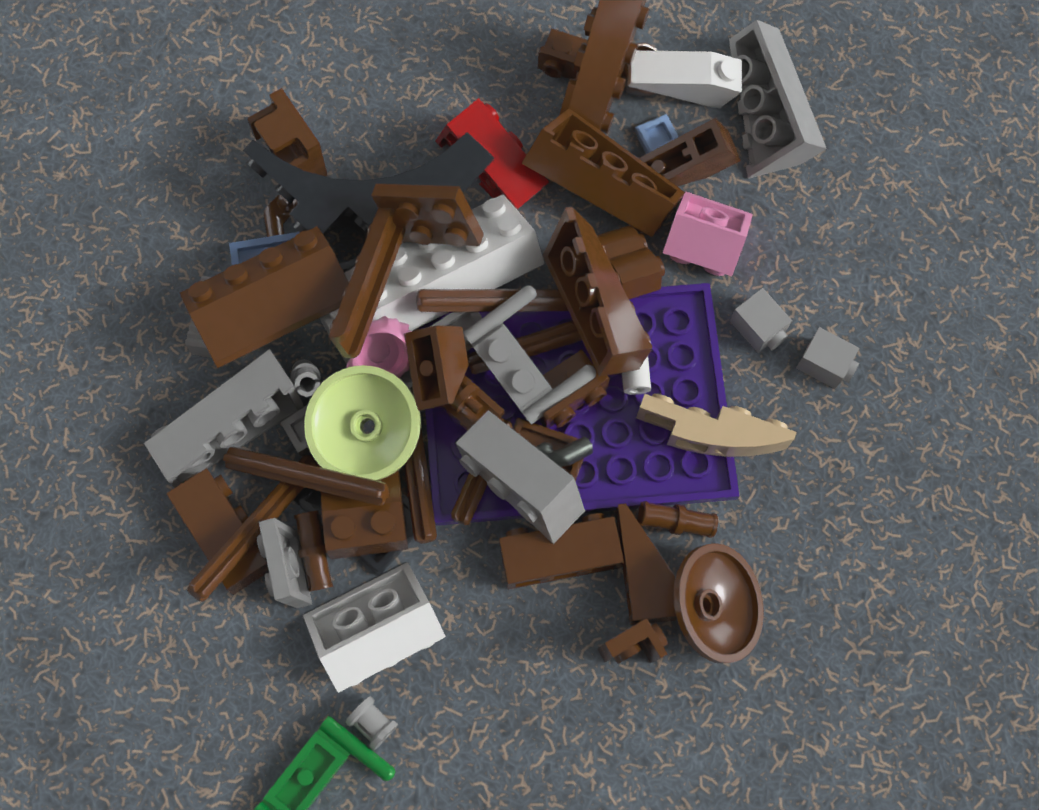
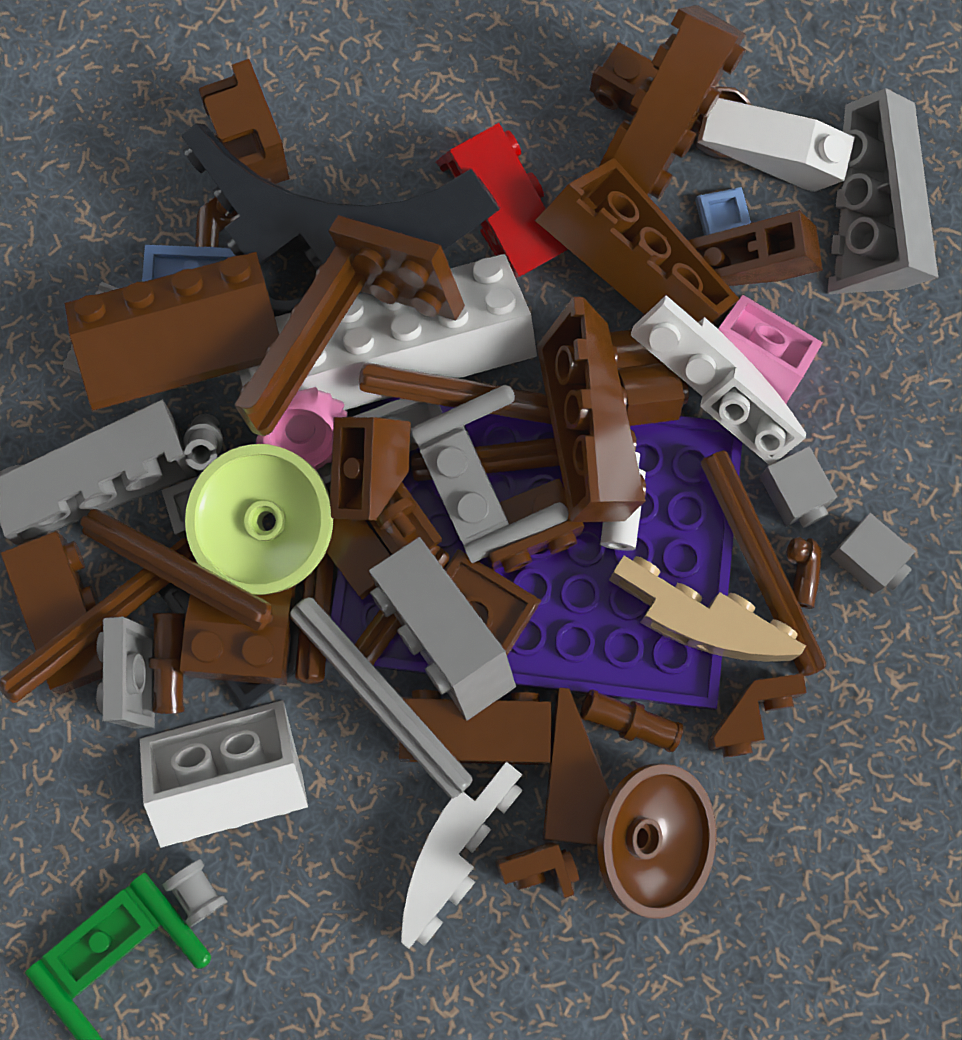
camera: 10 degrees right, 5 degrees up
pearl dark grey arm [536,437,593,467] -> none
none -> light grey axle [290,597,473,798]
none -> reddish brown slope [326,518,391,600]
none -> white slope [401,762,522,948]
none -> white slope [631,296,806,465]
none -> reddish brown axle [701,450,826,676]
none -> reddish brown slope [707,673,807,758]
none -> reddish brown arm [786,537,821,609]

